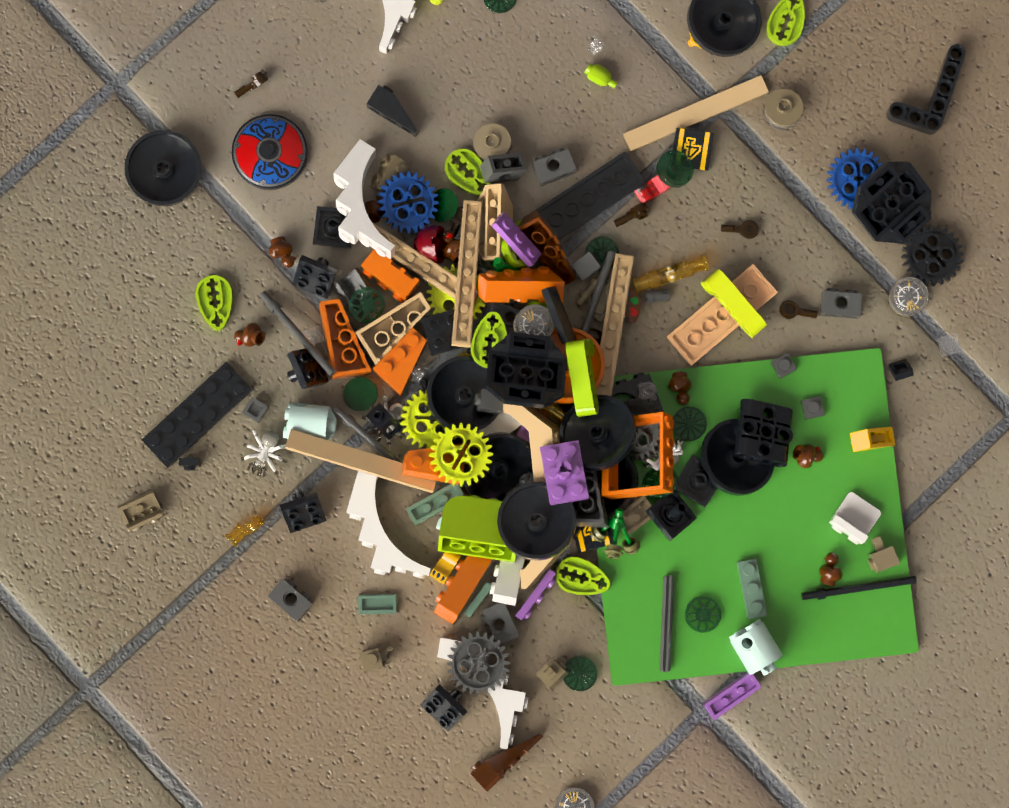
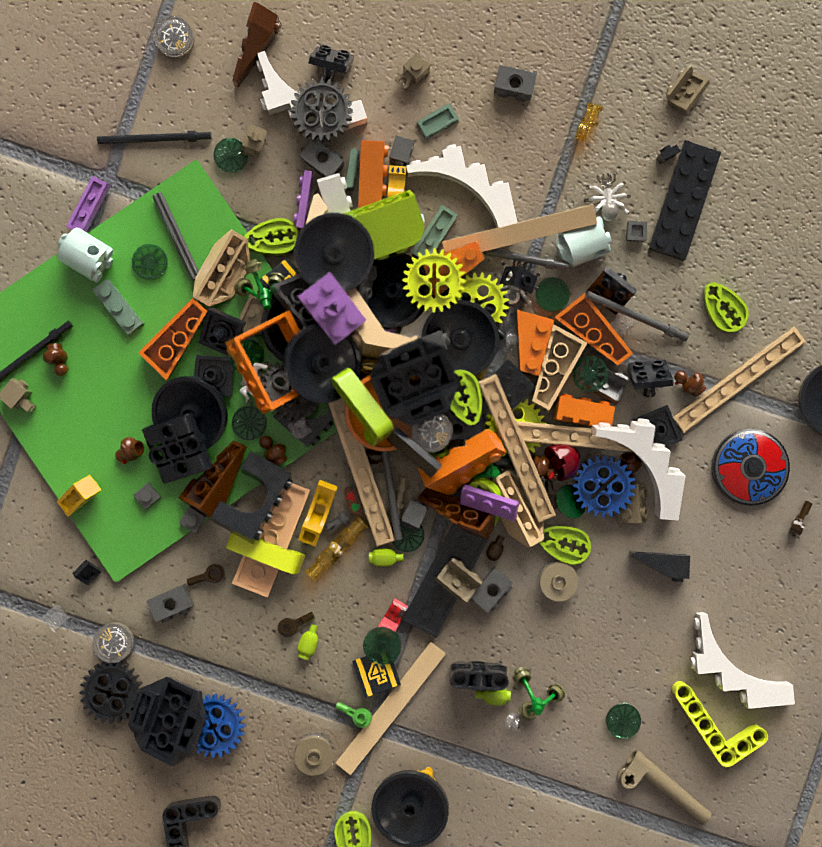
camera: 165 degrees right, 5 degrees up
reddish brown animal [234,323,265,347] -> none
black plate [280,492,327,533] -> none
dark grey brick [480,152,527,183] -> none
dark brown plate [614,203,650,227] -> none
white bracket [829,492,881,544] -> none
none -> black bar [97,130,212,144]
none -> orange wedge [138,298,208,380]
none -> reddish brown wedge [179,440,247,519]
none -> tan wedge [193,229,250,307]
none -> black arch [211,452,293,544]
none -> lime plant [297,624,319,660]
none -> yellow arch [298,480,338,547]
none -> bright green plate [336,702,372,728]
none -> lime plant [369,548,404,567]
none -> dark grey brick [389,135,414,166]
none -> dark tan bracket [435,558,483,604]
none -> black connector [449,661,509,691]
none -> dark brown cylinder [486,535,505,561]
none -> olive plant [513,667,565,721]
none -> tan tile [673,327,806,433]

